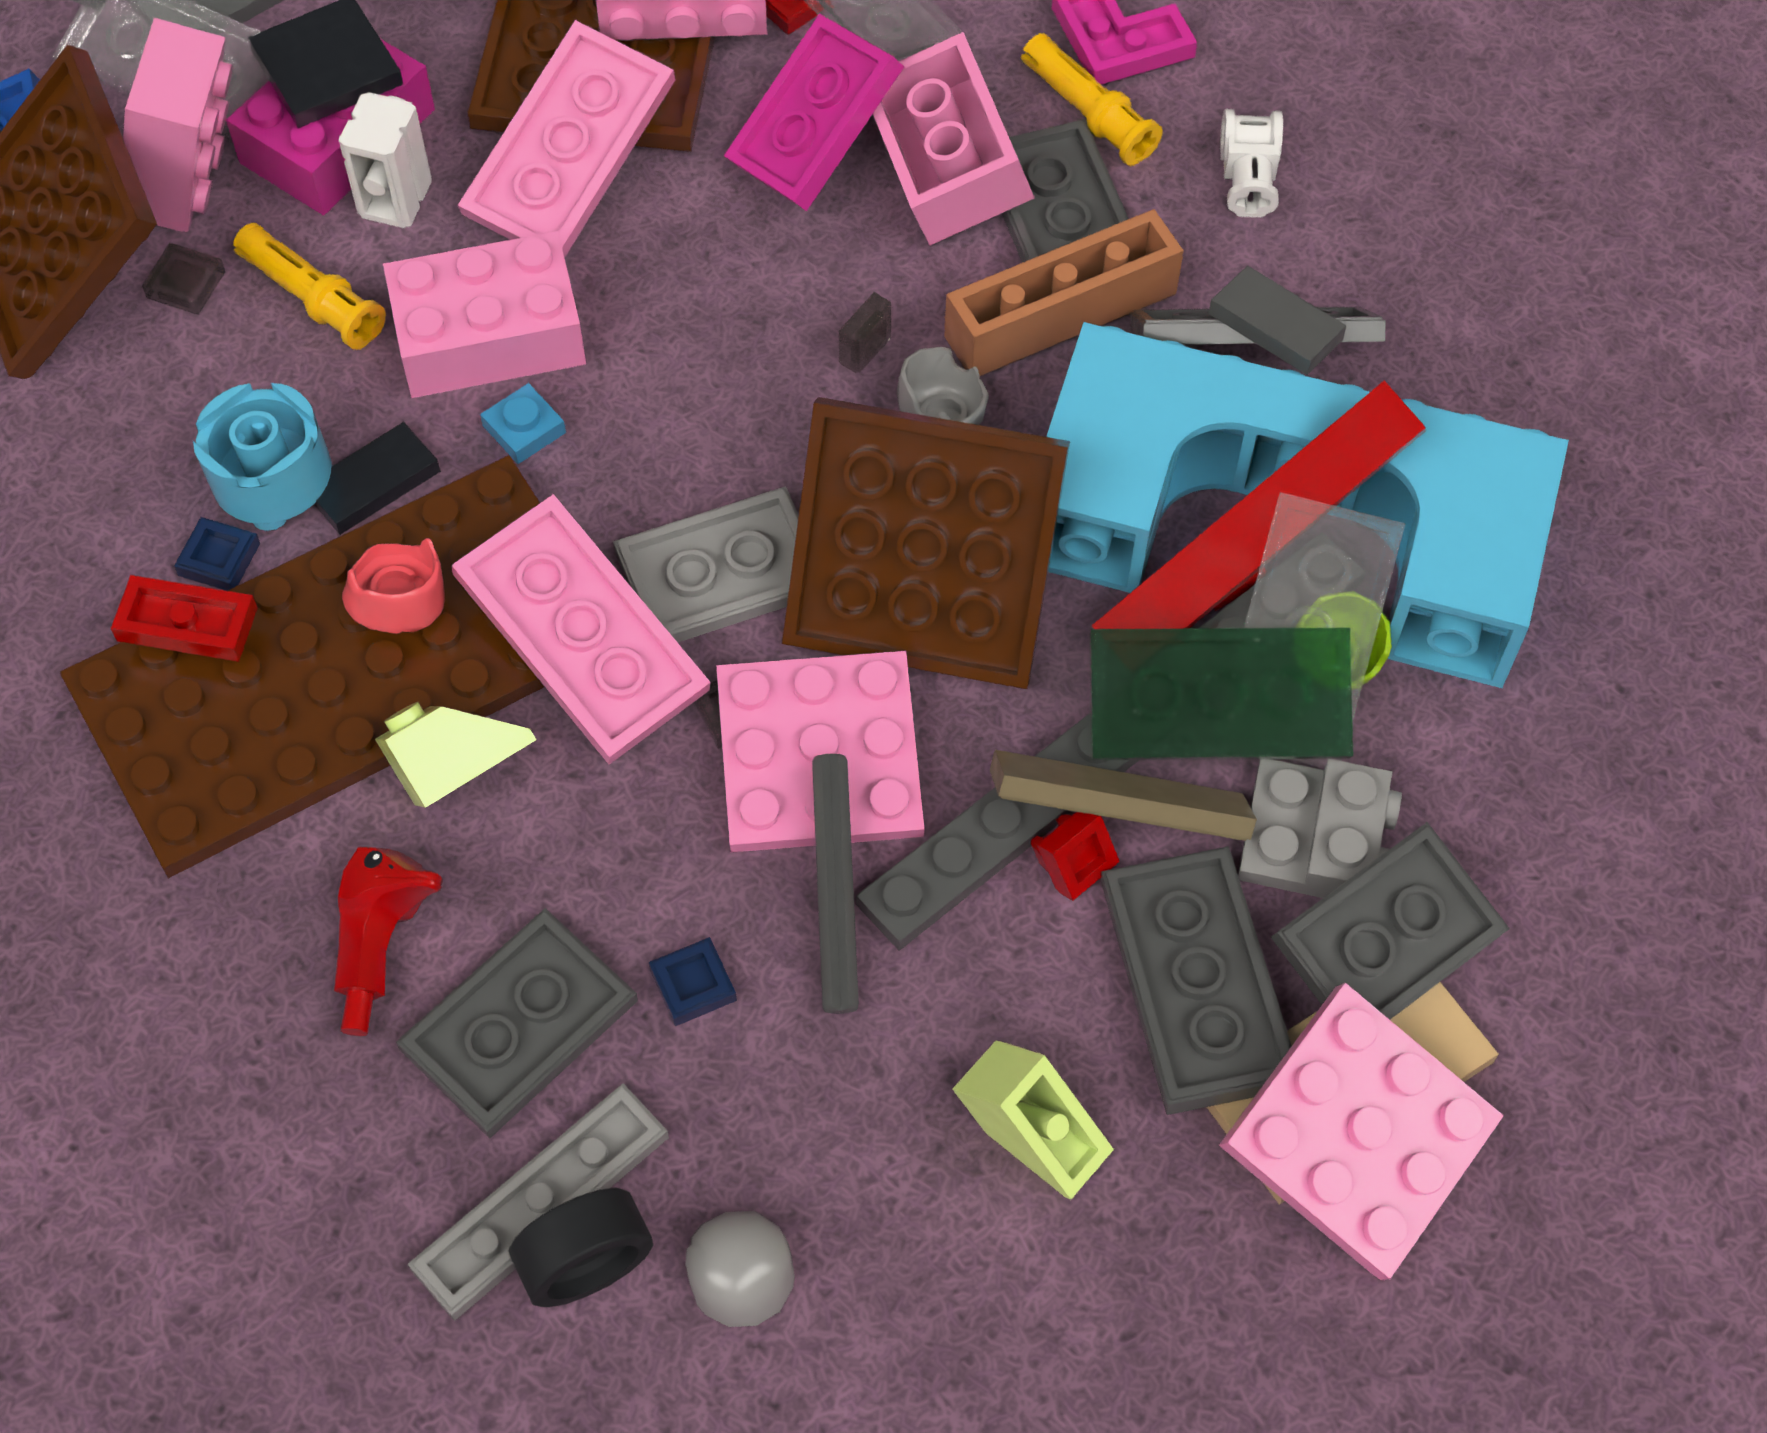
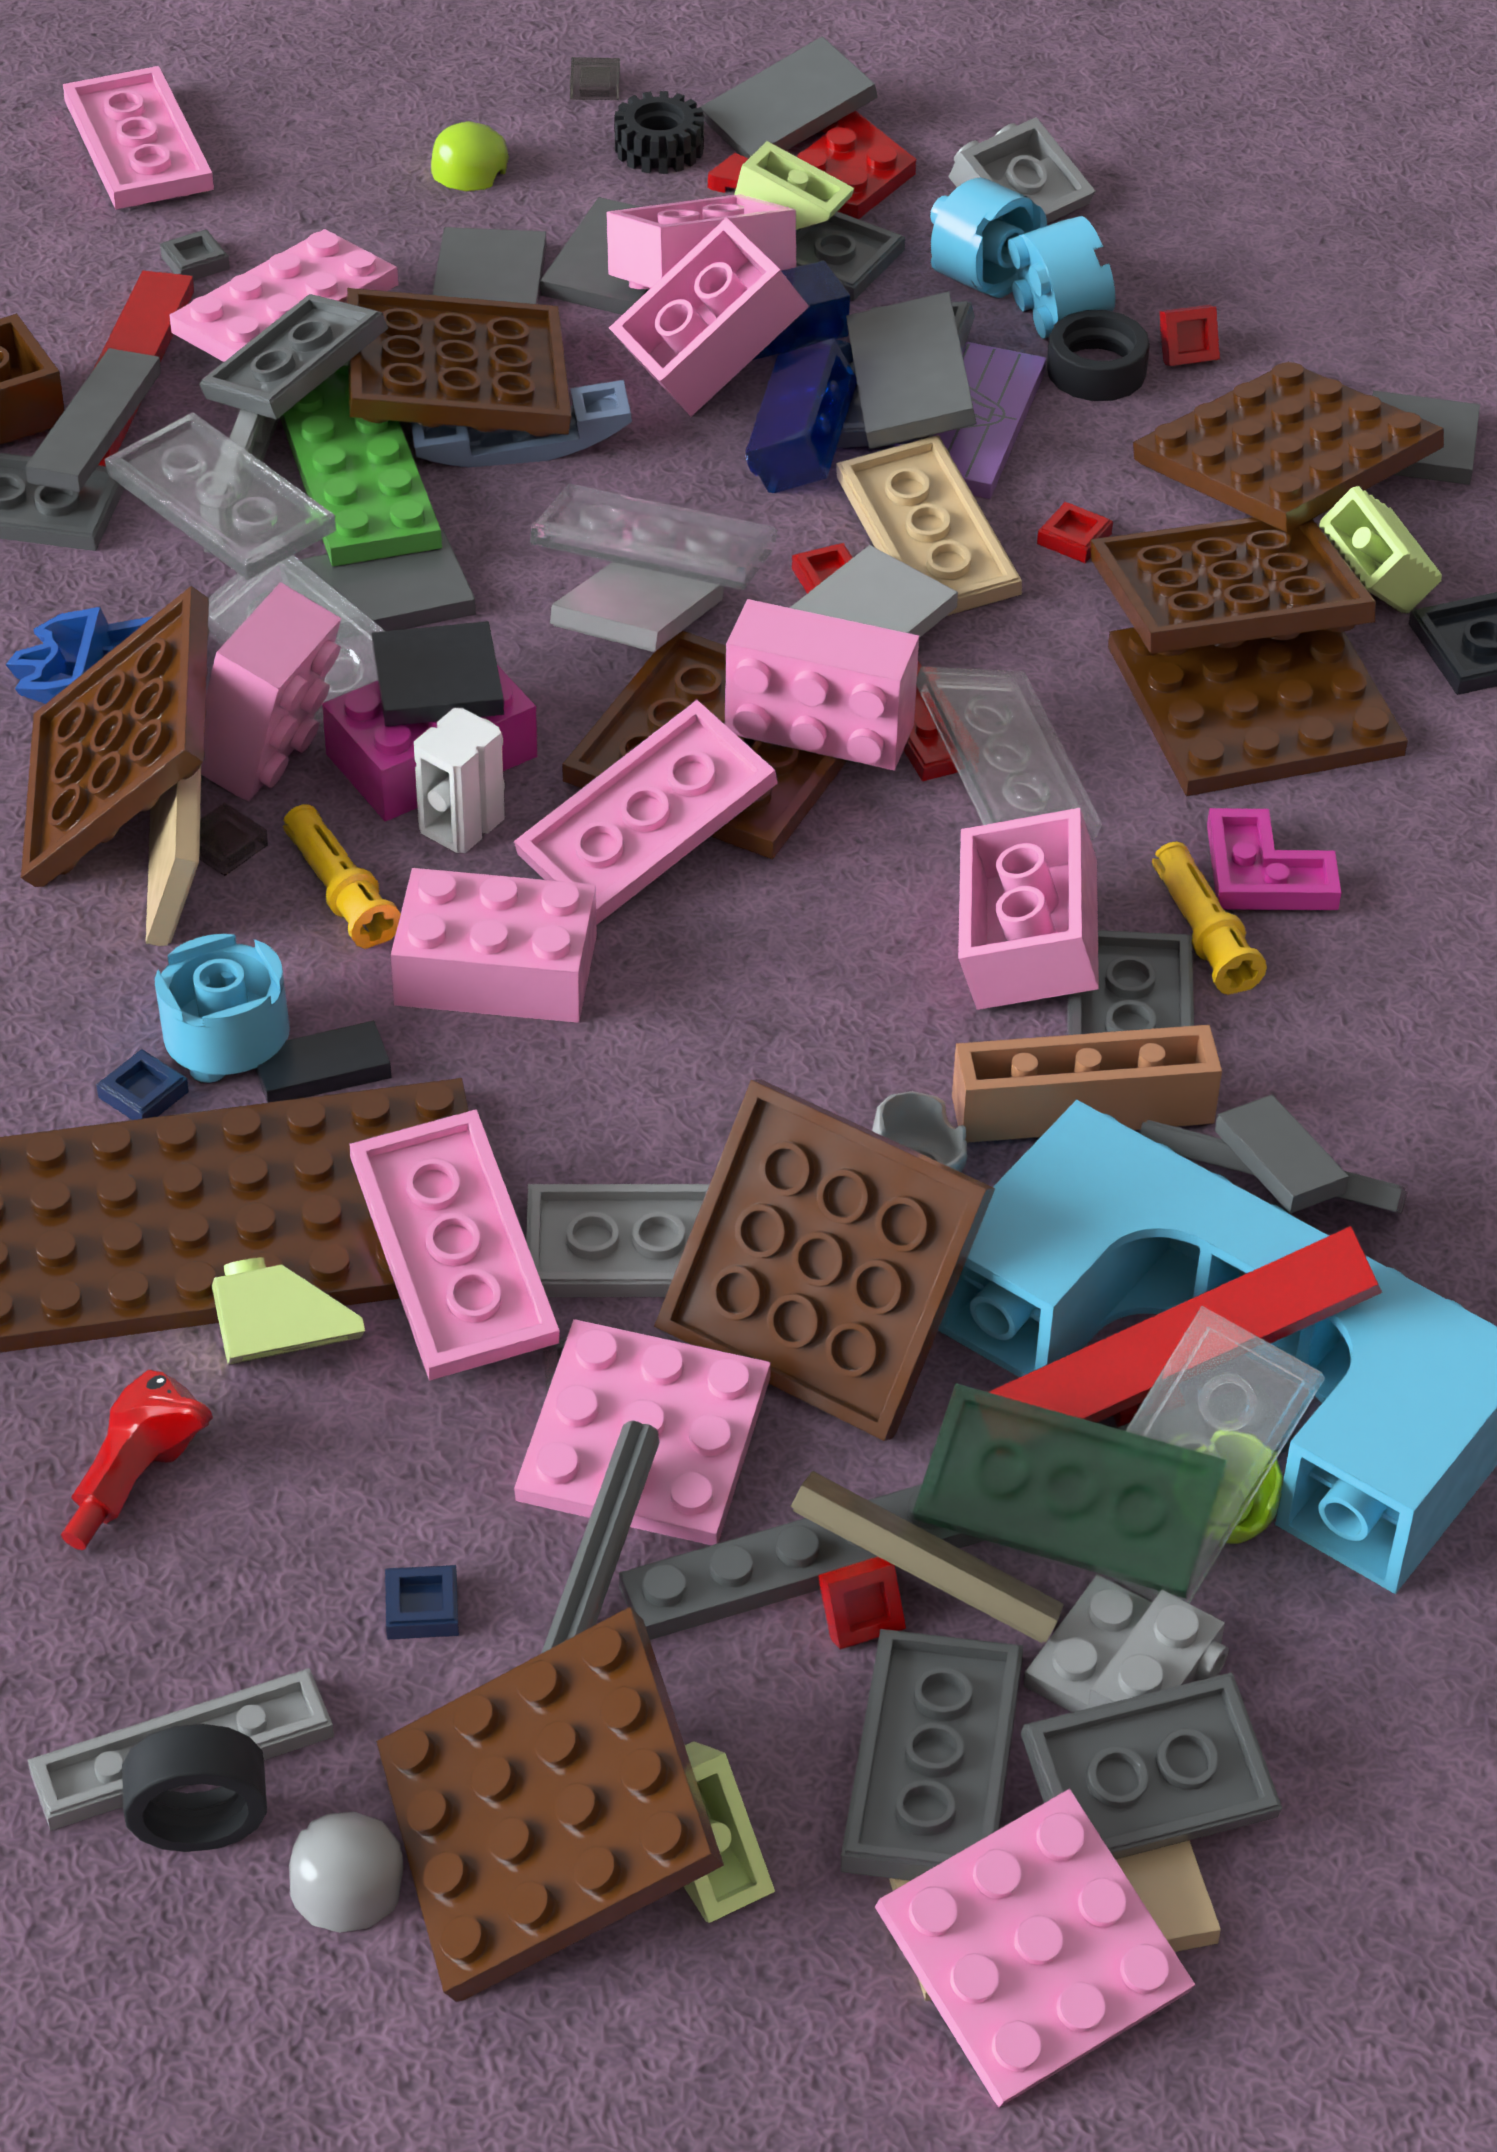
camera: 20 degrees right, 15 degrees down
red plate [111,575,258,662] -> none
coral hair [342,538,445,634] -> none
dark grey tile [396,908,638,1138] -> none
dark azure plate [480,383,566,464] -> none
dark pink plate [724,13,904,211] -> none
clear smoke tile [839,292,891,373] -> none
white connector [1220,109,1283,218] -> none
none -> tan tile [146,766,201,946]
none -> reddish brown plate [376,1607,724,2002]

